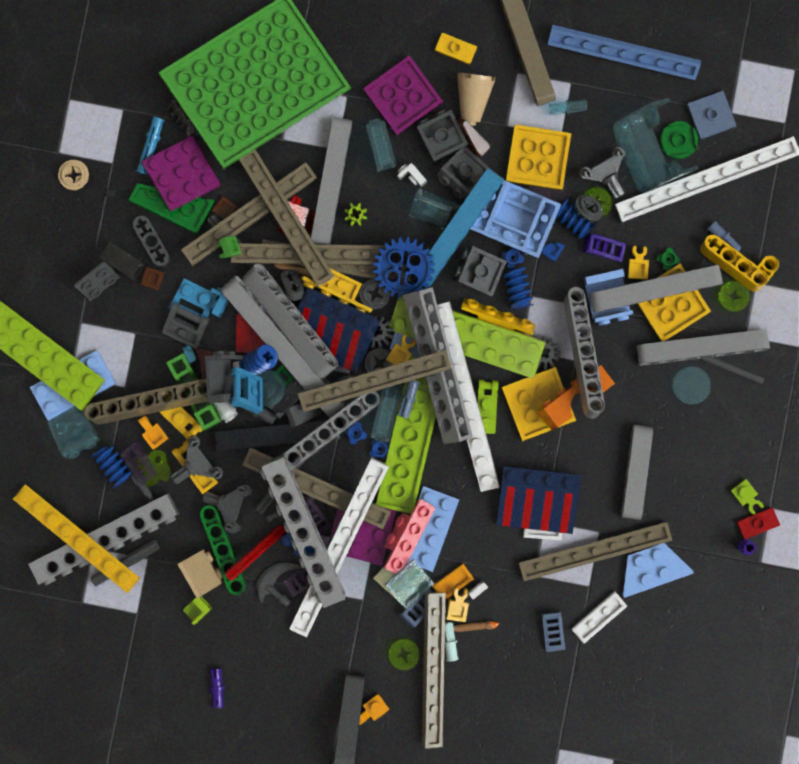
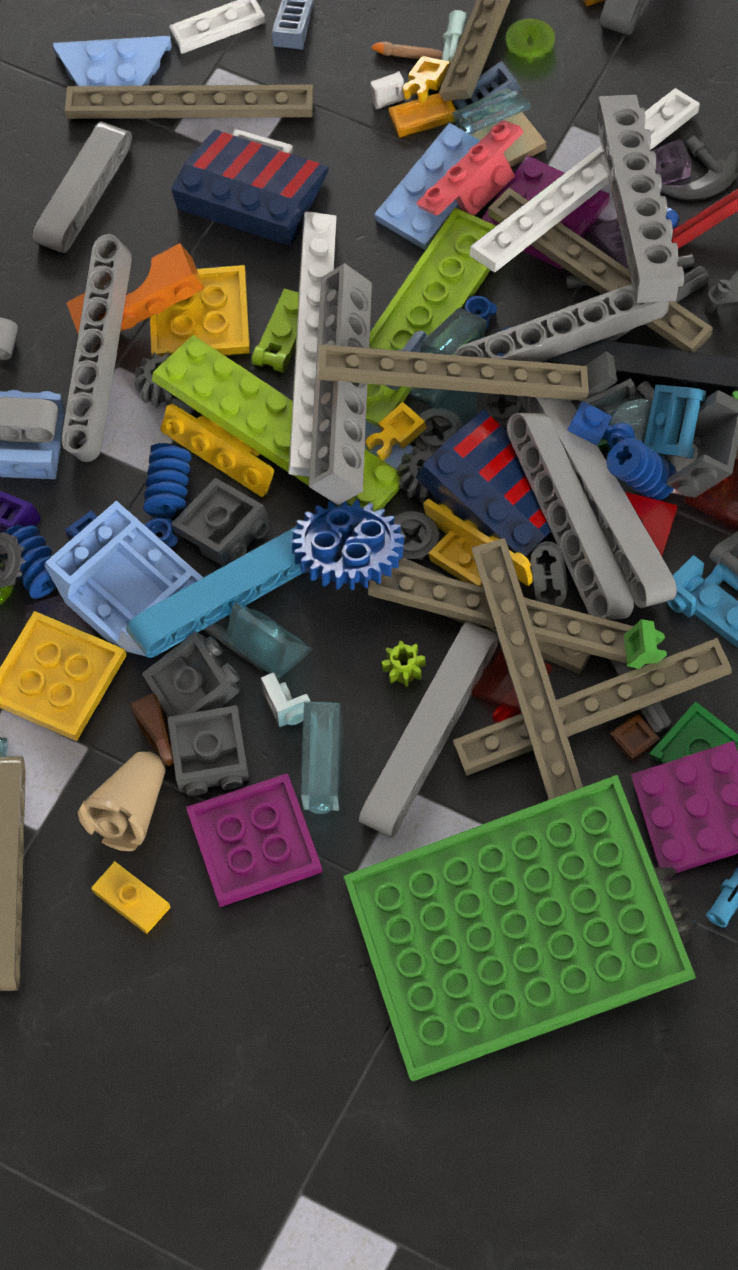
camera: 160 degrees left, 25 degrees down
none -> blue plate [567,401,635,448]

